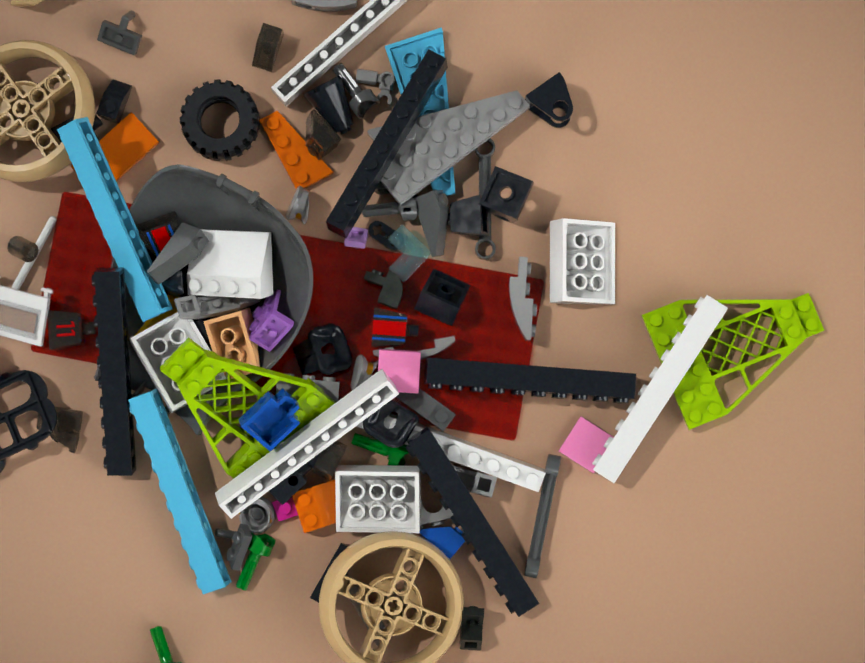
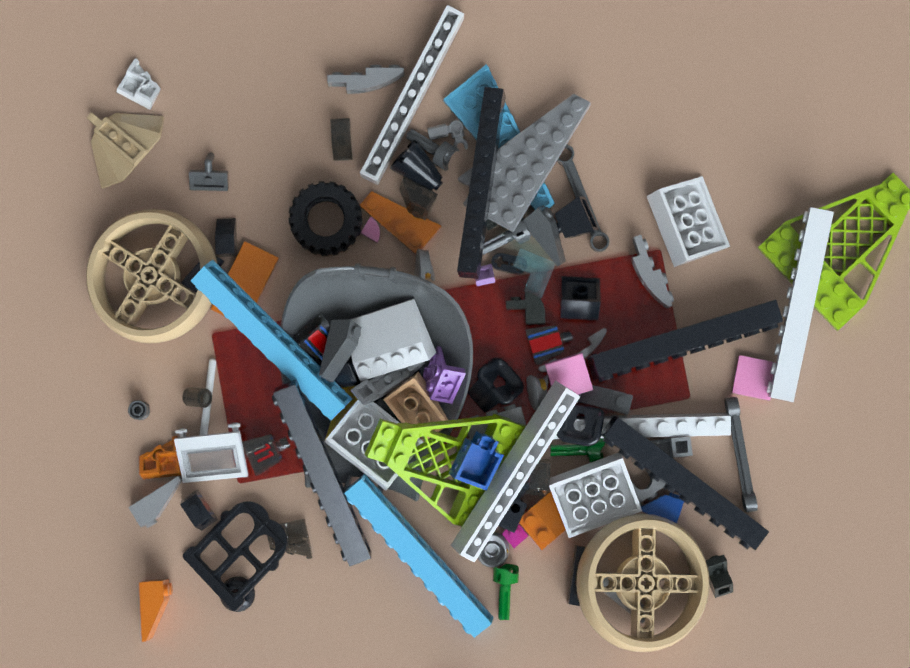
camera: 20 degrees left, 0 degrees up
dark grey plate [215,524,252,571] -> none
black hose [479,166,534,223] -> none
black hose [525,72,573,128] -> none
none -> bright pink tile [361,217,380,243]

